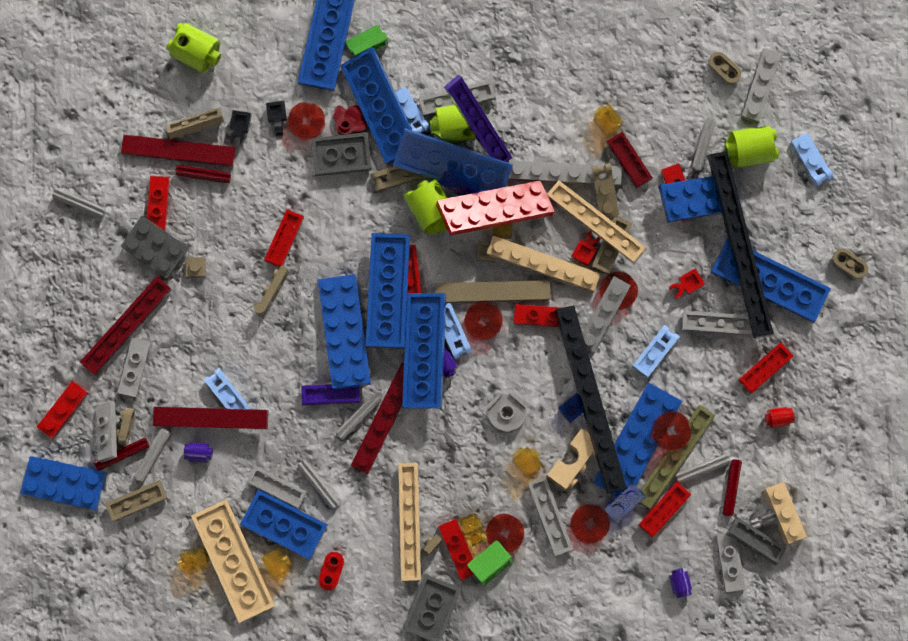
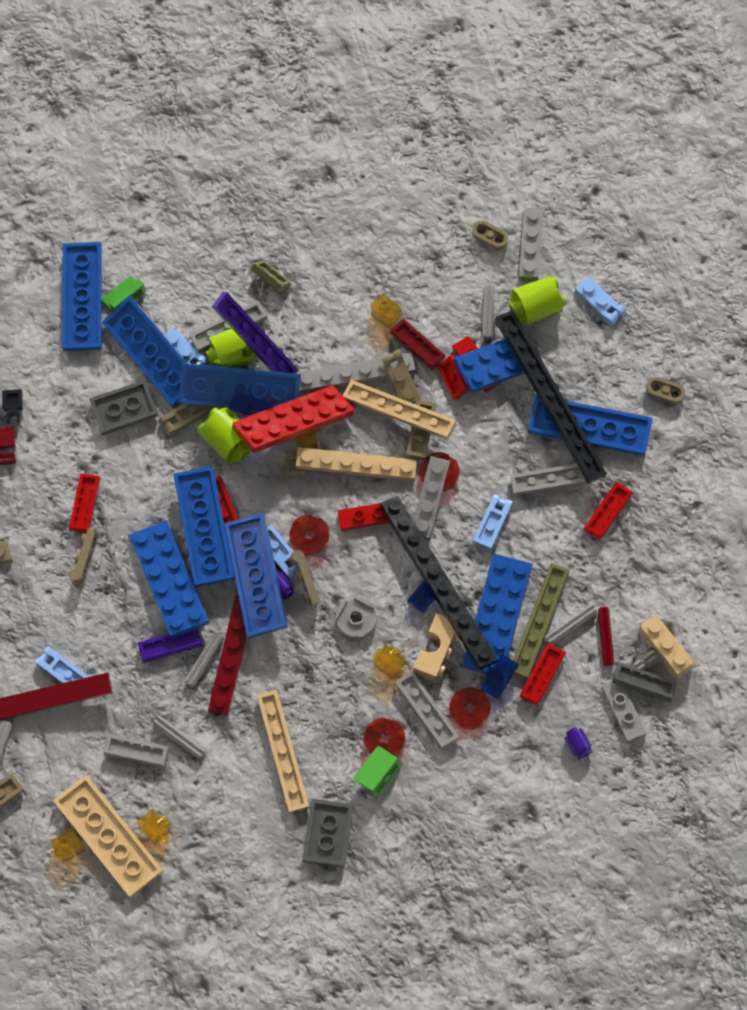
camera: 10 degrees left, 10 degrees down
dark purple brick [184,442,213,463] -> none
blue plate [240,490,328,560] -> none
black plate [266,101,287,136] -> none
clear red plate [288,102,325,141] -> none
red plate [318,552,344,591] -> none
dark red plate [333,105,368,135] -> none
dark tan plate [423,534,442,555] -> none
dark tan tile [436,280,551,303] -> none
red plate [438,519,474,581] -> none
clear yellow brick [458,513,488,548] -> none
red plate [571,230,601,266] -> none
clear red plate [651,411,692,450] -> none
red plate [669,268,705,299] -> none
red brick [765,407,795,429] -> none
none -> olive plate [251,261,292,292]
none -> dark tan plate [289,550,320,607]
none -> red plate [437,356,469,400]

